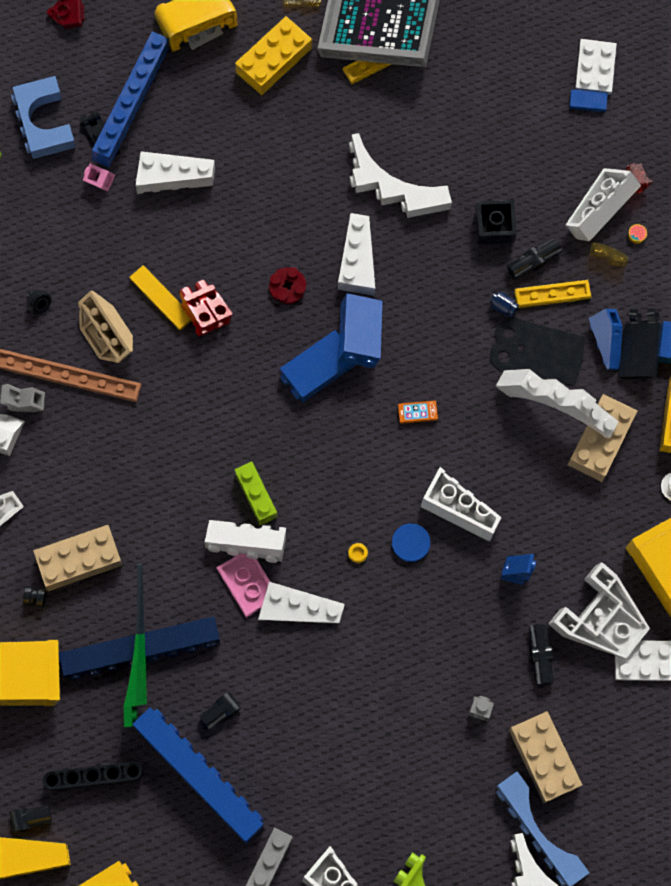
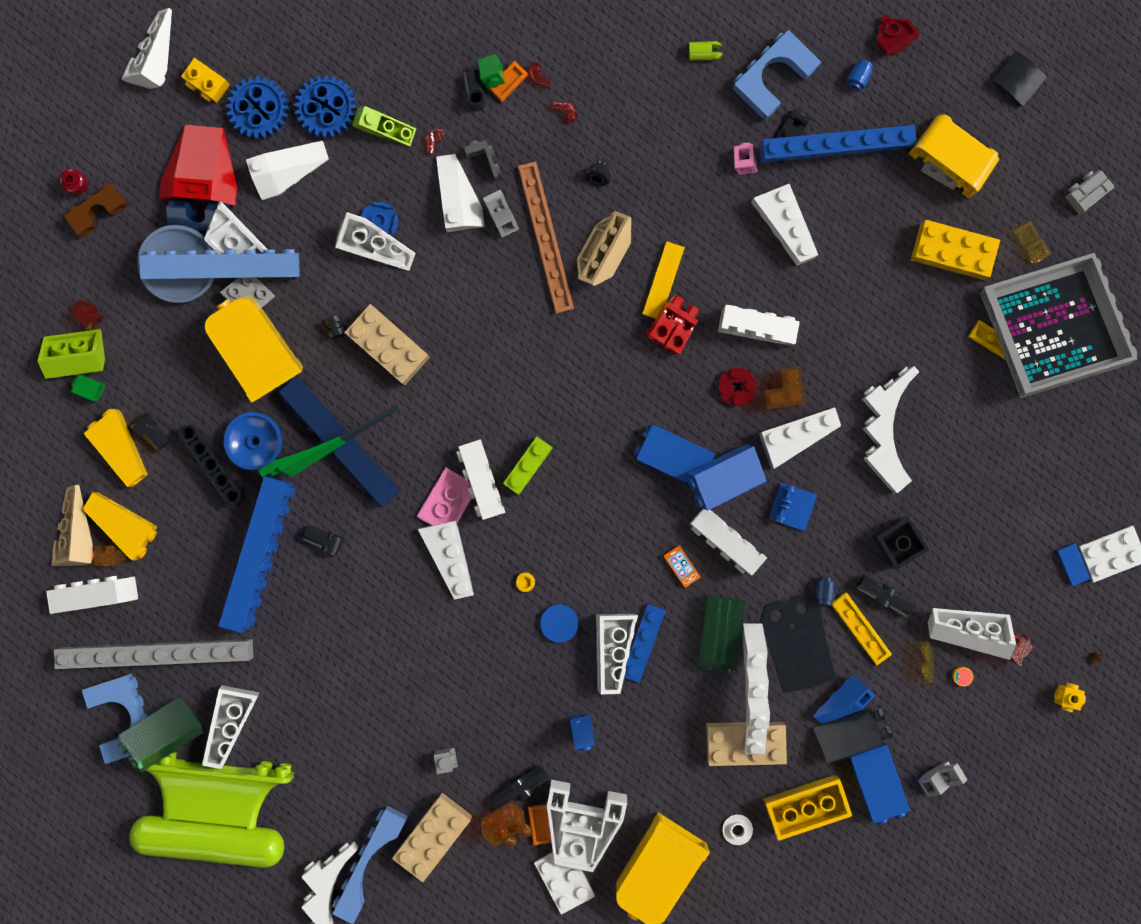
camera: 70 degrees right, 15 degrees up
none -> blue dish [224,412,282,470]
none -> clear orange brick [481,801,533,848]
none -> orange tile [528,803,552,845]
none -> blue plate [624,604,666,683]
none -> white wedge [690,509,767,575]
none -> clear green brick [697,595,746,673]
none -> white wedge [718,305,799,346]
none -> clear orange brick [762,366,806,411]
none -> blue hinge [768,483,817,531]
none -> blue brick [847,59,873,90]

